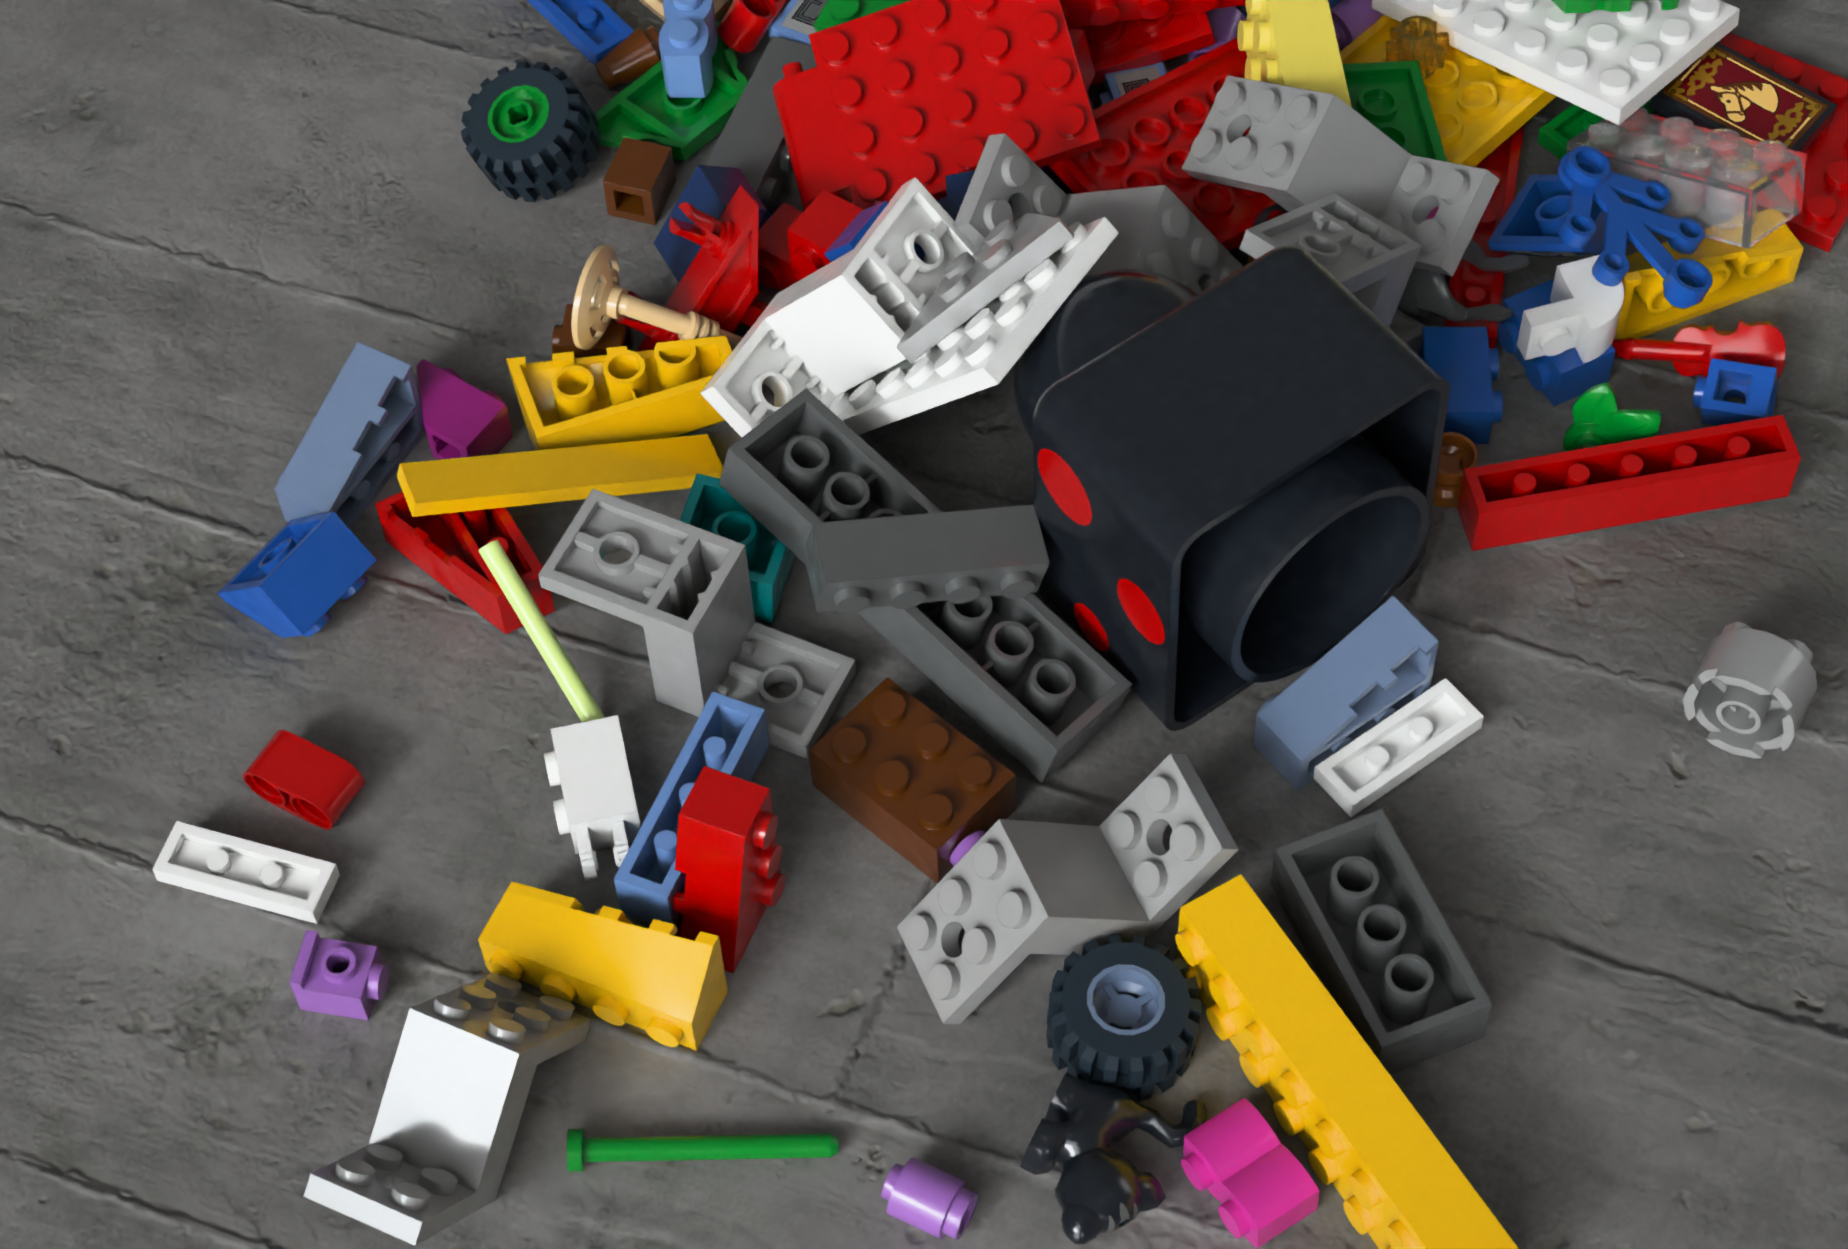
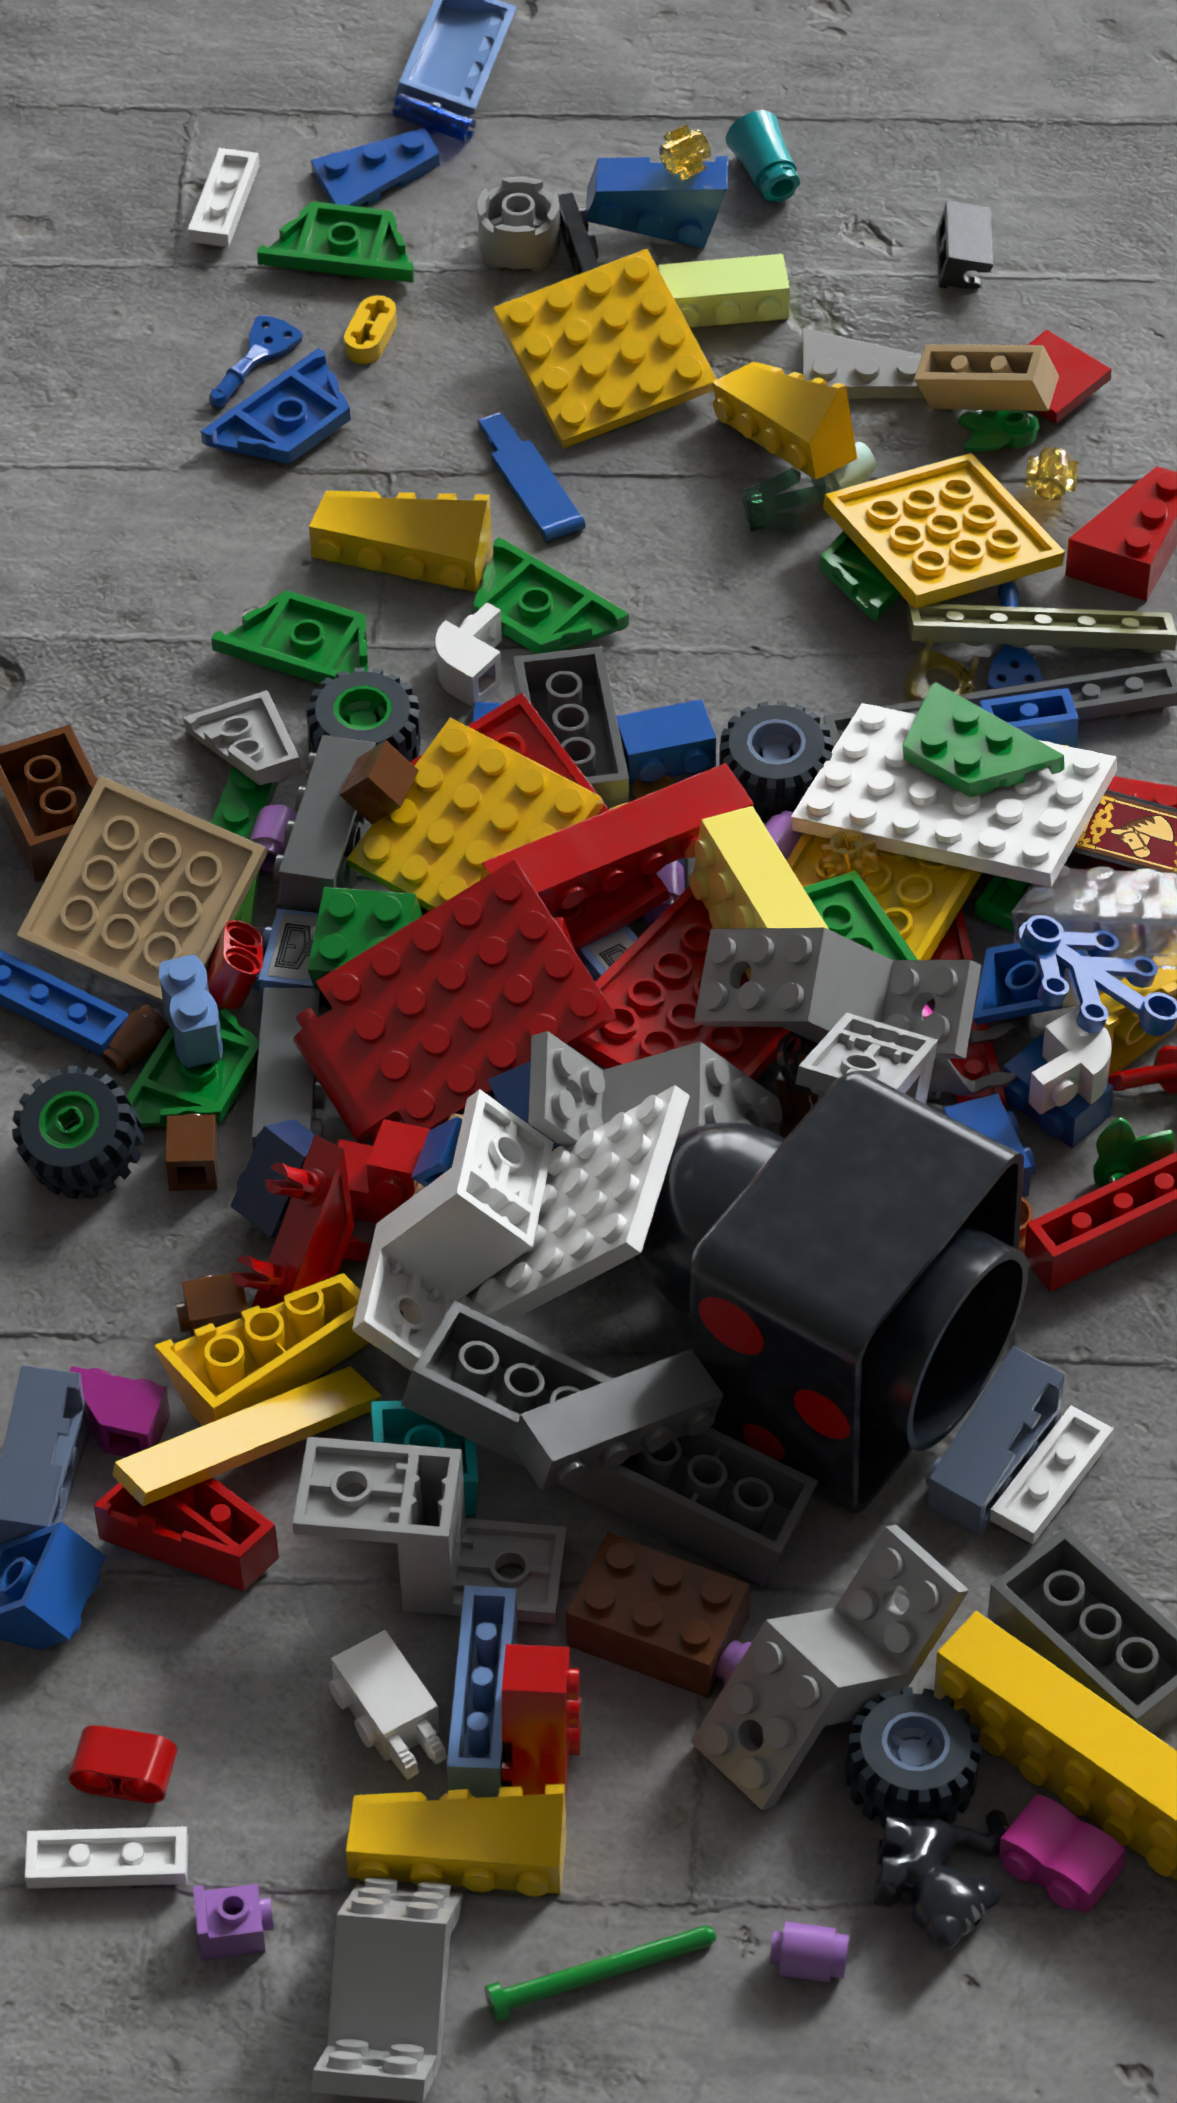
camera: 20 degrees left, 5 degrees down
yellowish green bar [478,539,605,722] -> none
tan dish [571,244,743,351] -> none
light grey wing [897,212,1075,364] -> none

